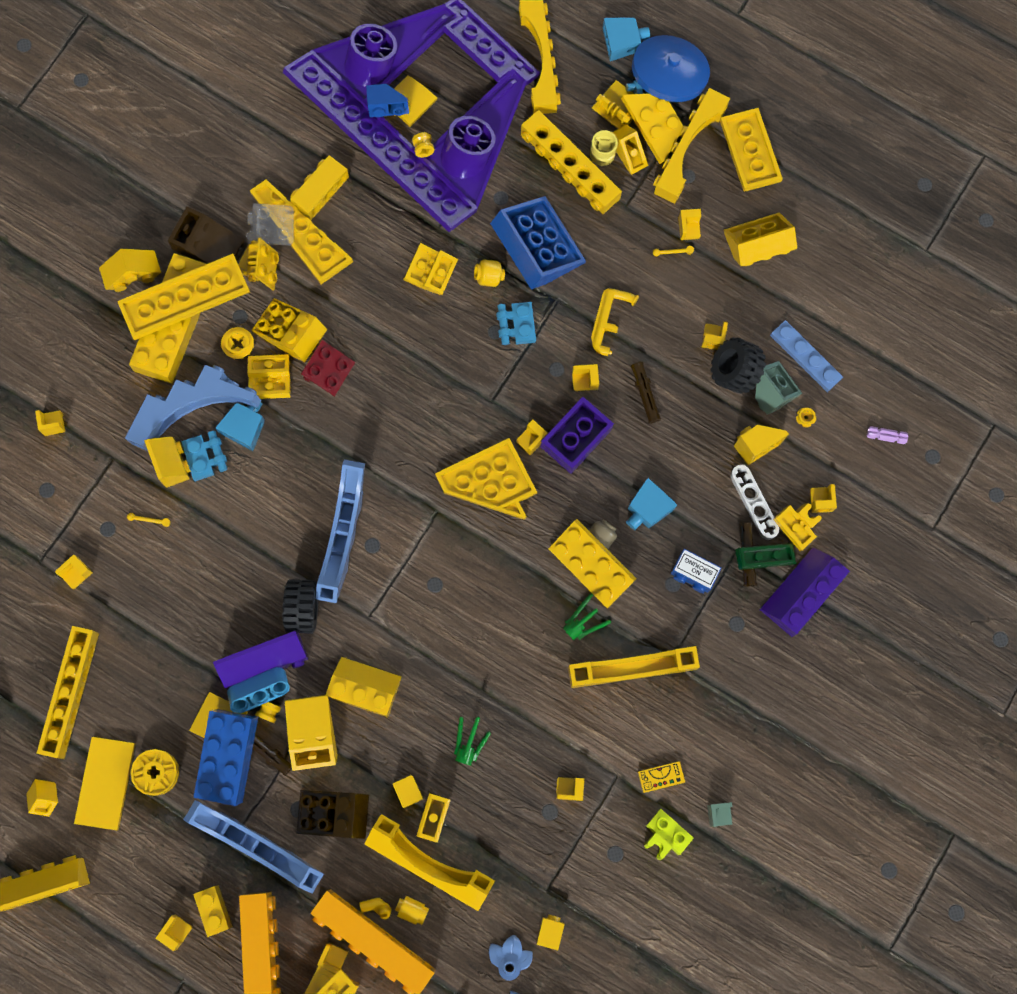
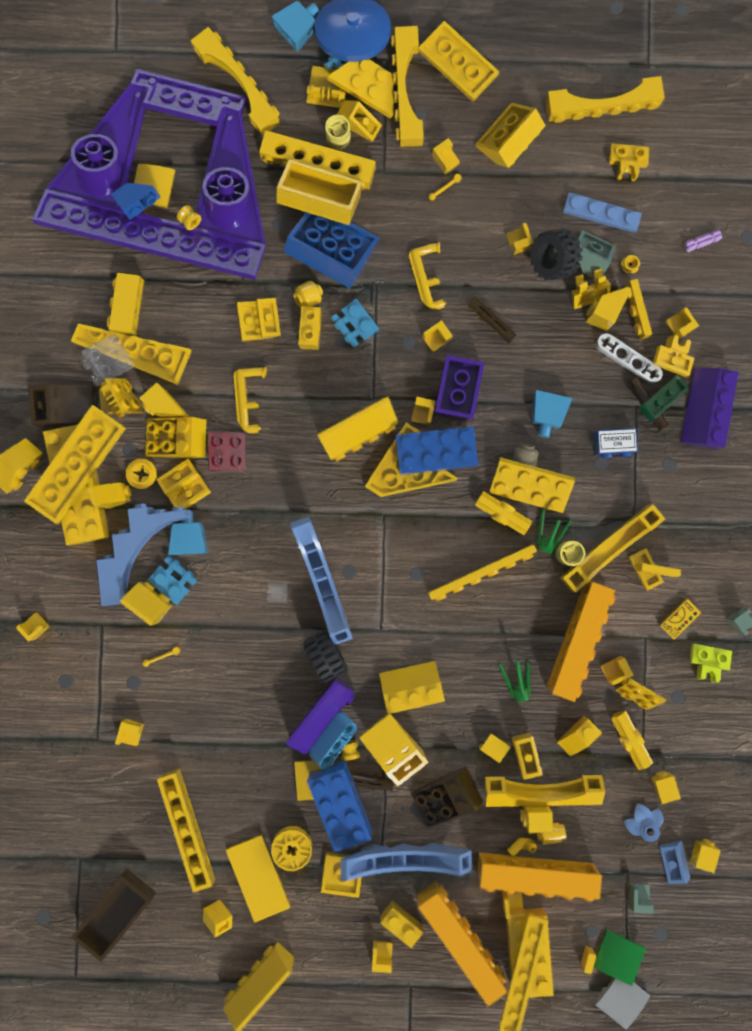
camera: 25 degrees left, 10 degrees up
none -> yellow slope [88,482,132,509]
none -> yellow slope [140,383,190,418]
none -> yellow piece [233,367,267,433]
none -> clear plate [267,583,288,603]
none -> yellow piece [276,159,362,225]
none -> yellow brick [298,306,322,350]
none -> yellow slope [318,397,398,462]
none -> yellow tile [321,852,362,898]
none -> blue piece [396,426,478,475]
none -> yellow plate [428,545,537,602]
none -> yellow piece [475,491,533,535]
none -> yellow brick [520,806,553,833]
none -> yellow arch [545,76,665,123]
none -> light orange brick [546,582,616,702]
none -> light yellow wheel [555,541,585,566]
none -> yellow slope [557,716,602,756]
none -> yellow plate [571,269,611,309]
none -> yellow plate [609,143,649,181]
none -> yellow piece [610,710,653,770]
none -> yellow hinge [615,677,666,710]
none -> yellow plate [625,279,652,340]
none -> yellow tile [628,548,664,591]
none -> yellow tile [637,563,681,577]

